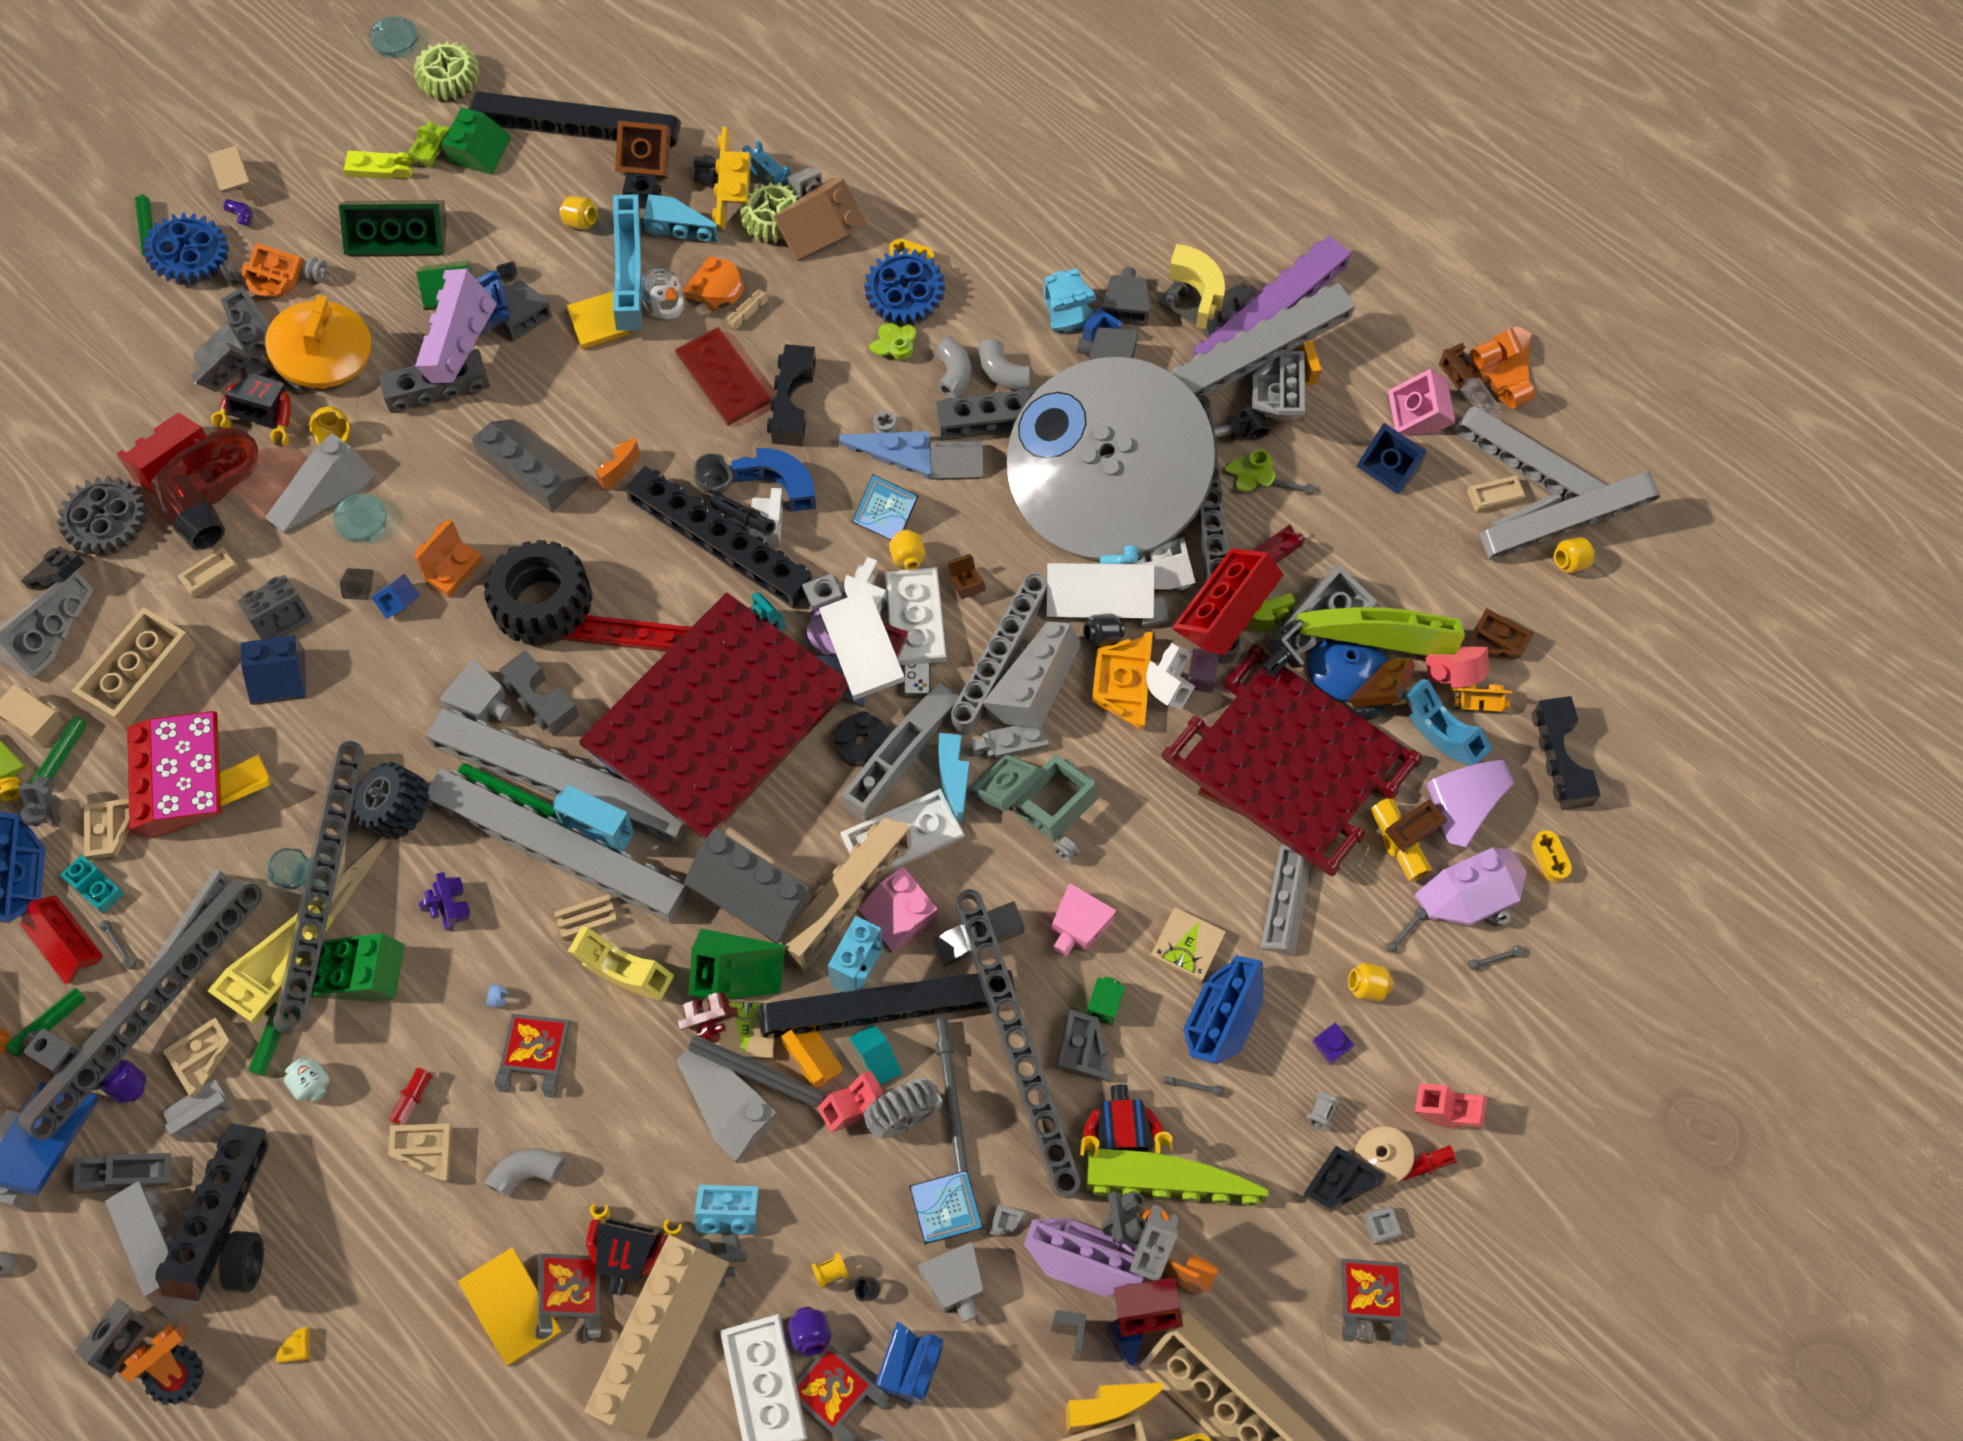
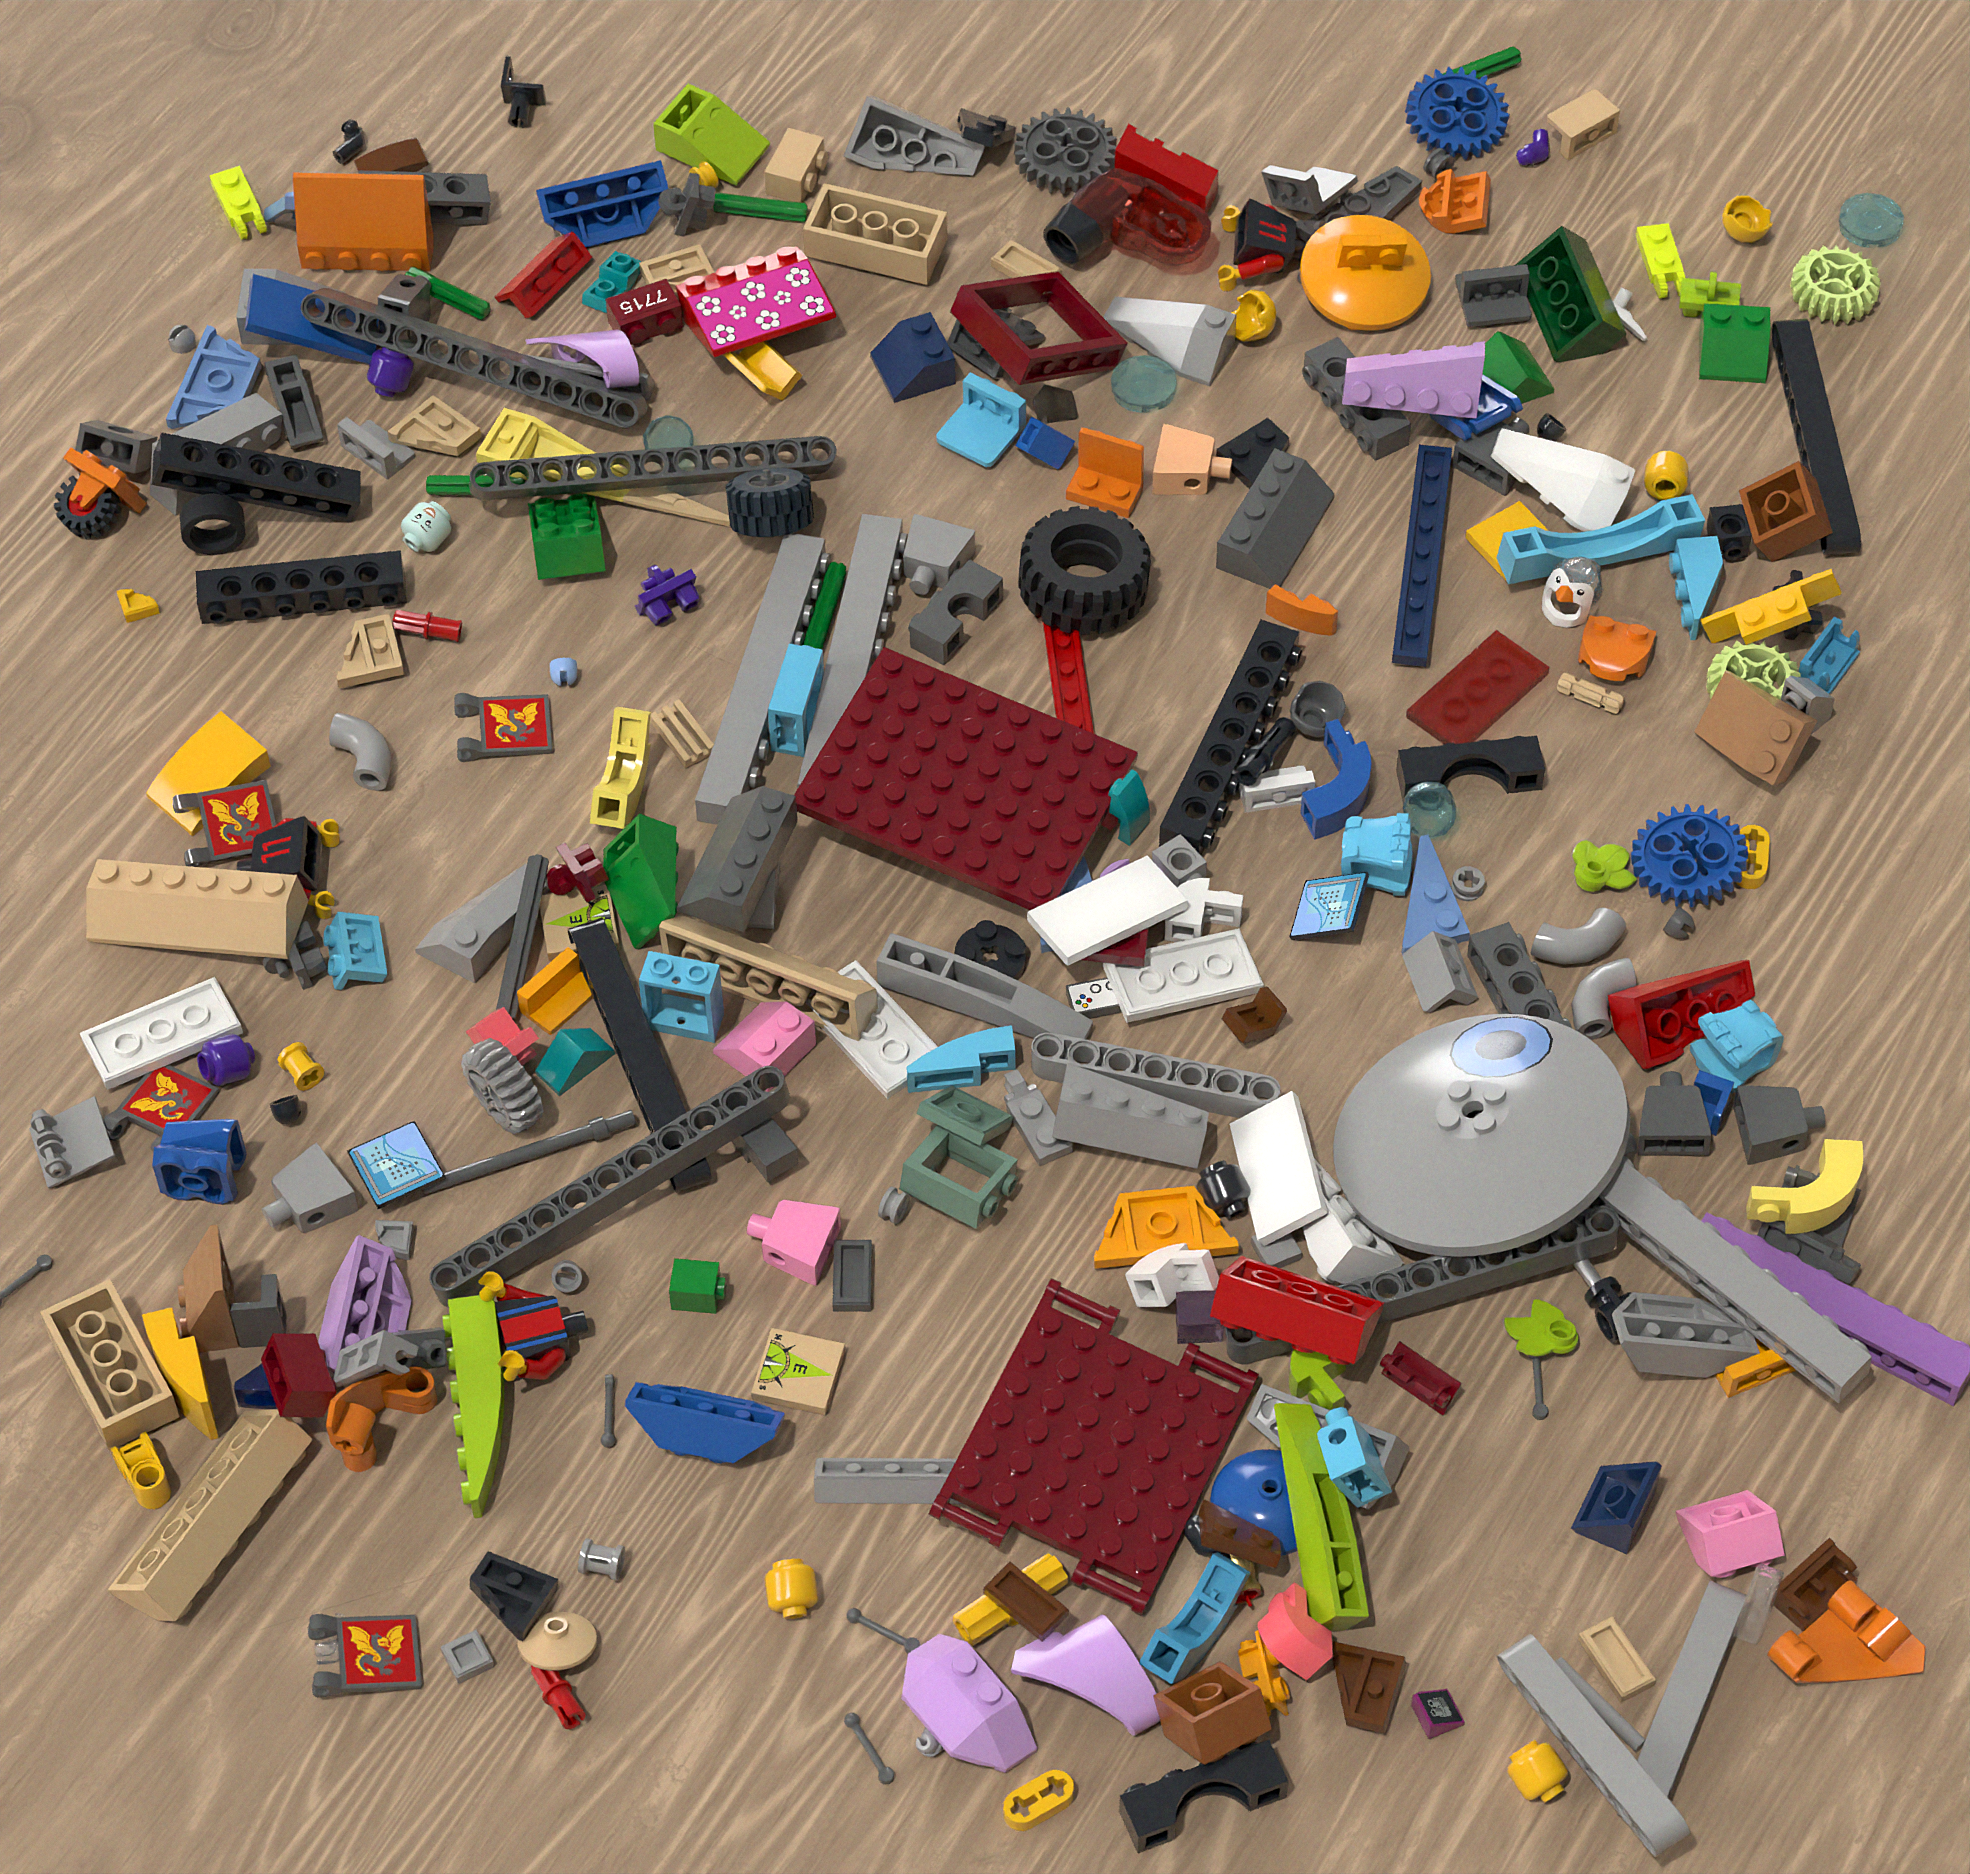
camera: 80 degrees right, 10 degrees down
dark grey hinge [100,920,137,969] -> none
light grey bush [305,257,328,282] -> none
yellow head [889,530,926,570] -> none
dark grey wing [1056,1010,1113,1082] -> none
medium azure arm [1100,545,1139,564] -> none
black bracket [1261,619,1305,678] -> none
dark purple plate [1312,1022,1354,1065] -> none
coral brick [1415,1083,1487,1129] -> none
none -> medium blue wing [166,325,262,429]
none -> medium nougat slope [178,1224,239,1353]
none -> black brick [196,550,407,624]
none -> lavender panel [526,330,639,388]
none -> light grey hinge [551,1260,582,1292]
none -> dark red brick [605,279,683,345]
none -> dark grey tile [832,1240,872,1312]
none -> medium azure bracket [936,372,1026,467]
none -> dark red window [950,271,1128,385]
none -> light nougat torso [1152,424,1232,495]
none -> dark orange brick [1153,1661,1272,1765]
none -> black wing [1216,418,1289,489]
none -> medium azure torso [1317,1407,1392,1508]
none -> medium azure piece [1341,813,1413,896]
none -> dark blue plate [1392,444,1452,667]
none -> clear light blue hair [1403,782,1456,839]
none -> slope [1411,1689,1465,1739]
none -> dark grey bracket [1455,264,1531,327]
none -> white wedge [1491,428,1636,532]
none -> red wedge [1608,960,1755,1069]
none -> white bar [1613,287,1647,341]
none -> dark grey hinge [1663,907,1694,939]
none -> yellow hair [1722,195,1773,243]

